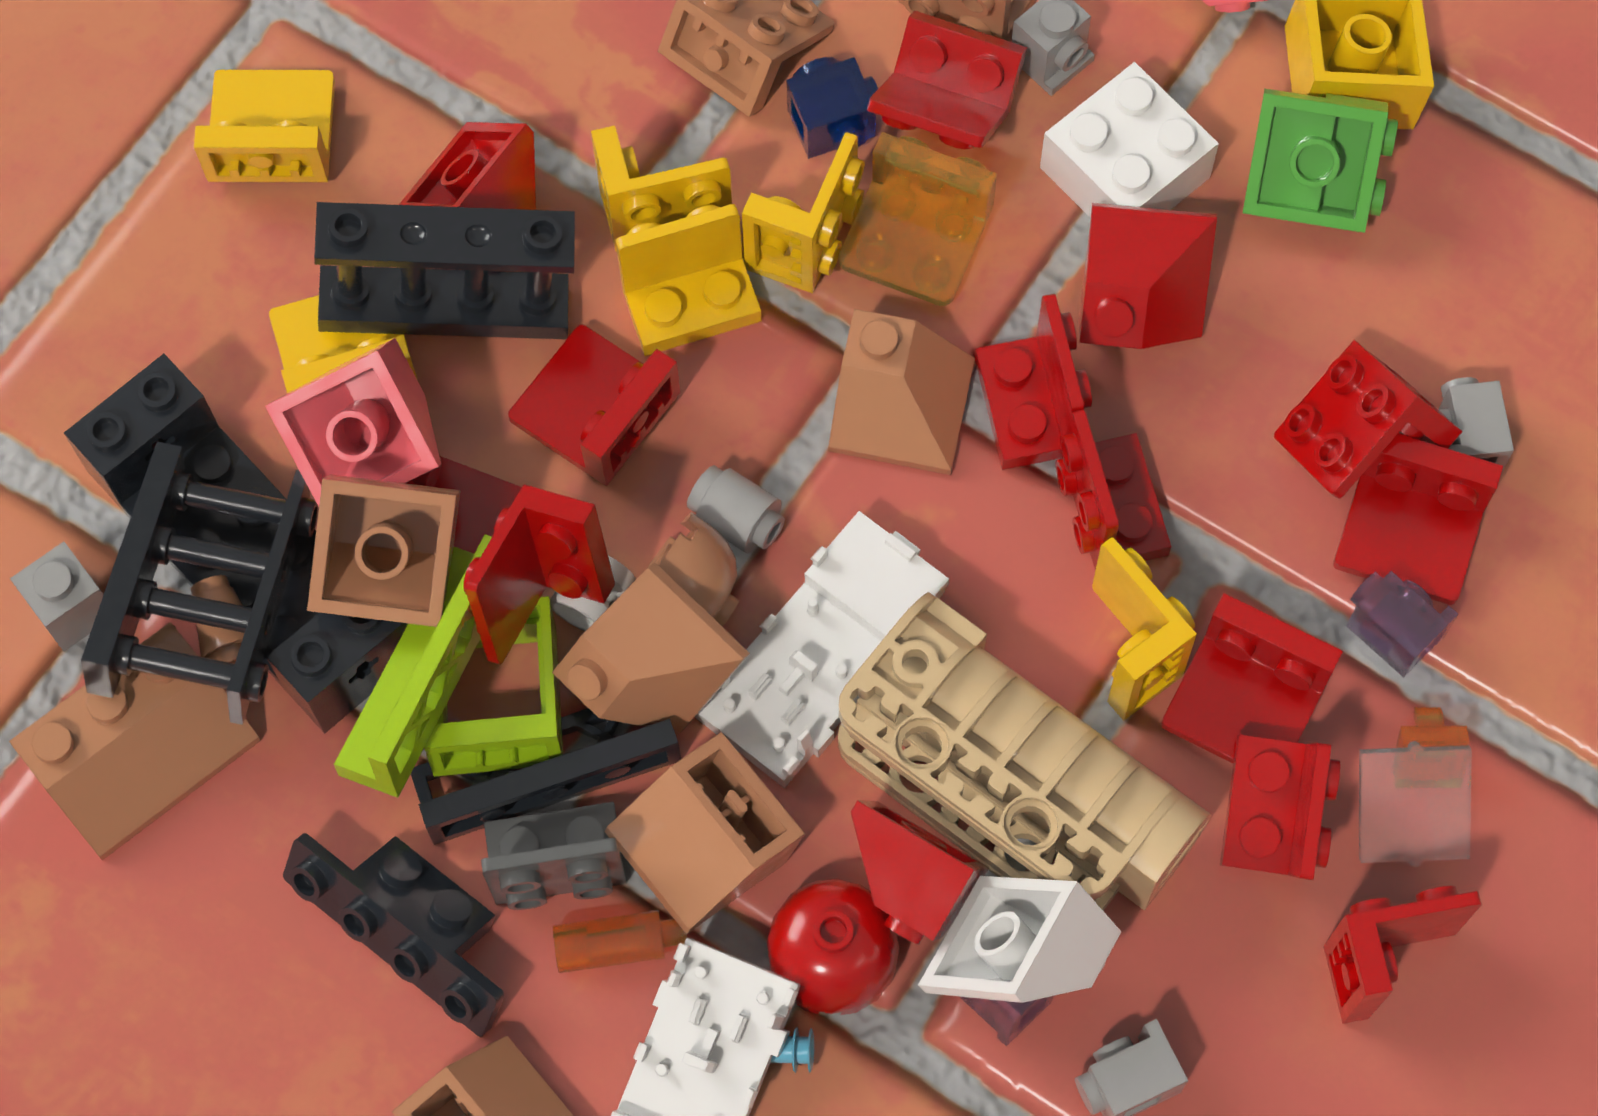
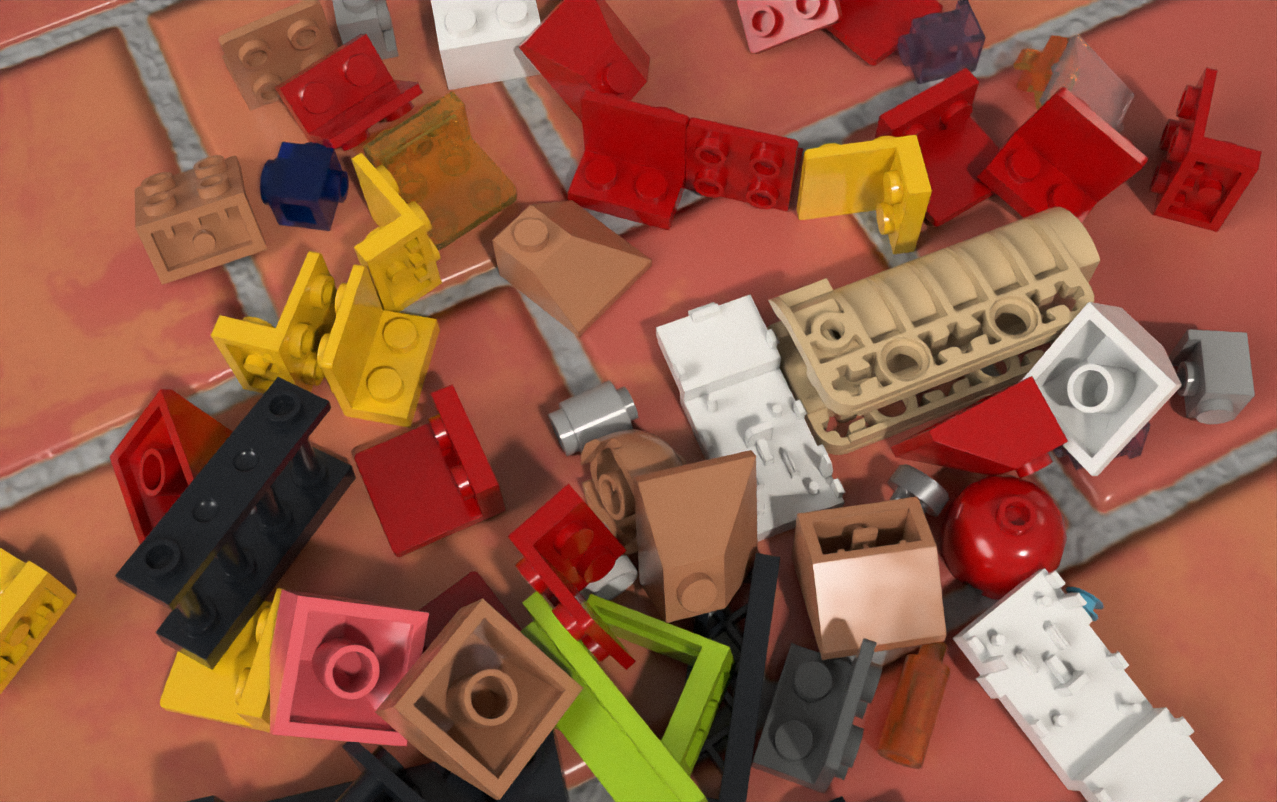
camera: 60 degrees left, 5 degrees down
none -> flat silver tile [887,464,949,517]

